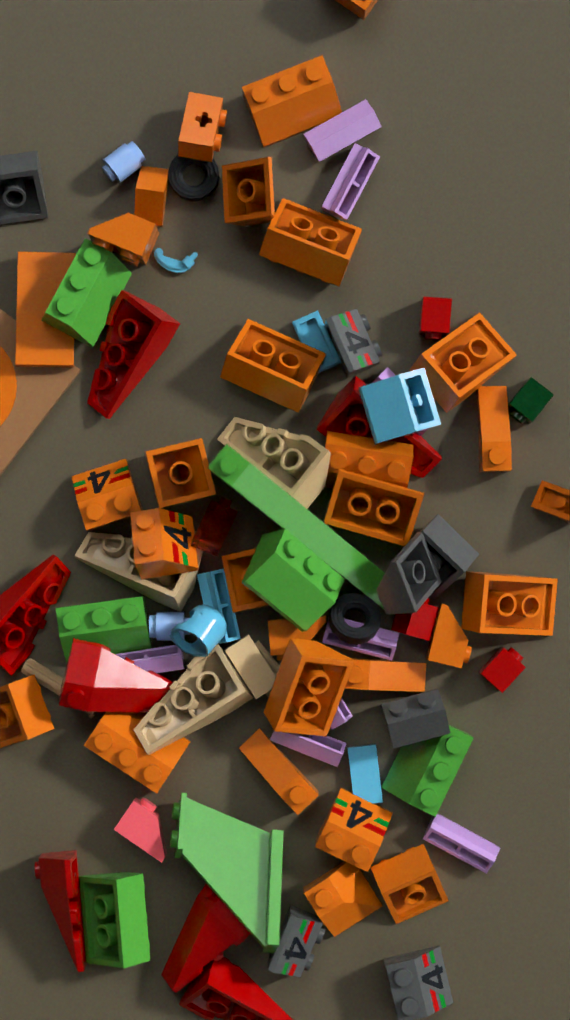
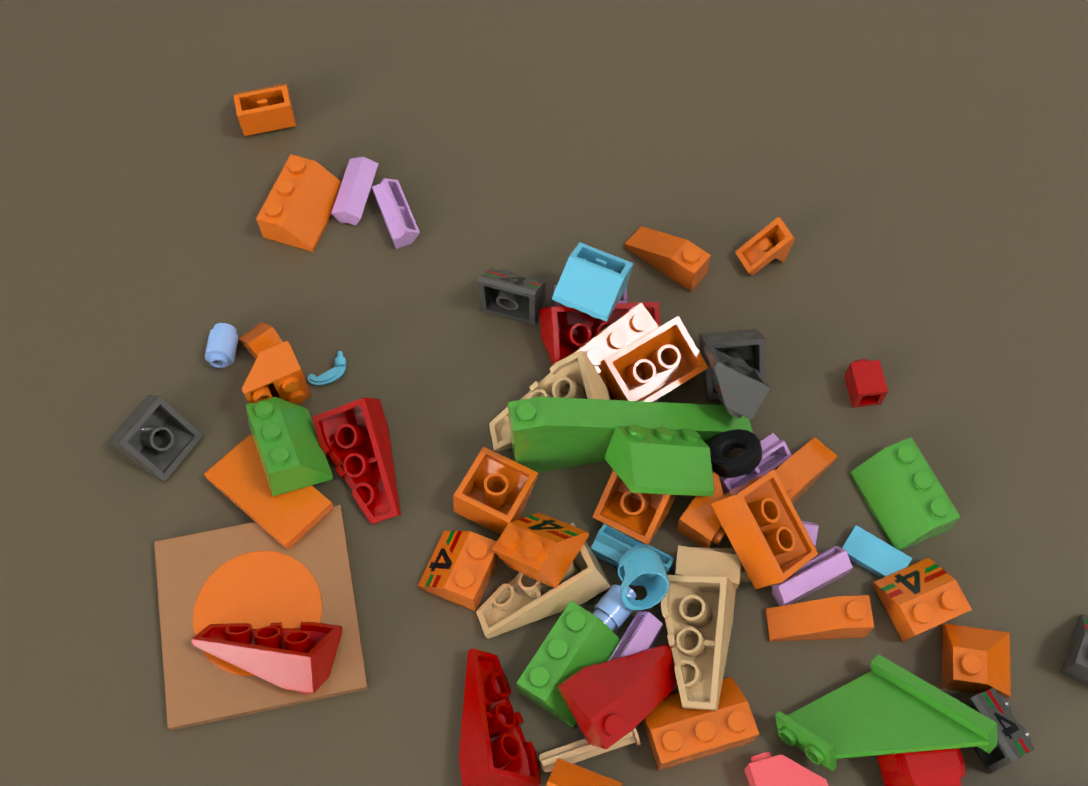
camera: 50 degrees left, 25 degrees down
black tyre [168,154,220,201] -> none
orange brick [178,92,227,162] -> none
clear red hinge [190,497,238,557] -> none
orange slope [220,319,326,413] -> none
orange slope [222,157,275,226] -> none
orange slope [259,198,362,286] -> none
medium azure tile [292,310,341,374] -> none
orange slope [370,844,449,924] -> none
dark grey slope [380,689,450,748] -> none
red brick [391,598,439,641] -> none
orange slope [409,312,517,413] -> none
red brick [419,296,452,341] -> none
lavender piece [423,813,501,874] -> none
orange slope [426,603,472,668] -> none
orange slope [461,571,558,636] -> none
dark green brick [508,377,554,424] -> none

